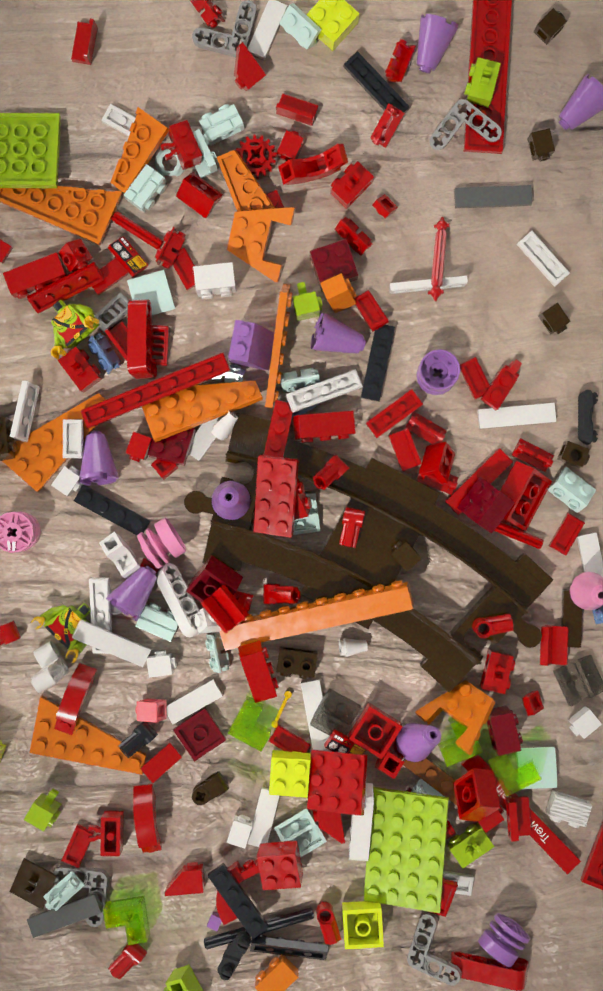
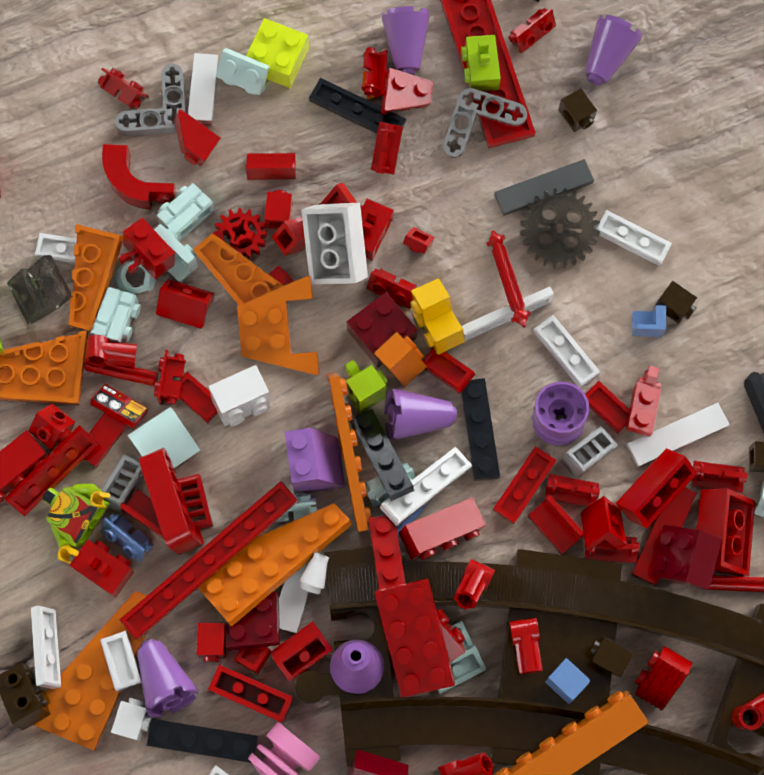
camera: 20 degrees left, 15 degrees down
none -> clear smoke slope [7,255,73,324]
none -> red piece [85,335,137,368]
none -> red arch [102,144,177,210]
none -> red brick [208,664,294,724]
none -> red brick [270,621,332,681]
none -> white brick [301,203,368,284]
none -> black plate [350,409,415,501]
none -> wing [381,68,434,114]
none -> yellow brick [410,278,465,354]
none -> red hinge [508,8,556,54]
none -> clear smoke gear [520,188,600,268]
none -> white tile [533,315,600,389]
none -> medium blue panel [545,658,590,704]
none -> light grey slope [561,426,618,479]
none -> red brick [616,448,697,529]
none -> medium blue panel [632,305,666,337]
none -> red brick [635,646,692,711]

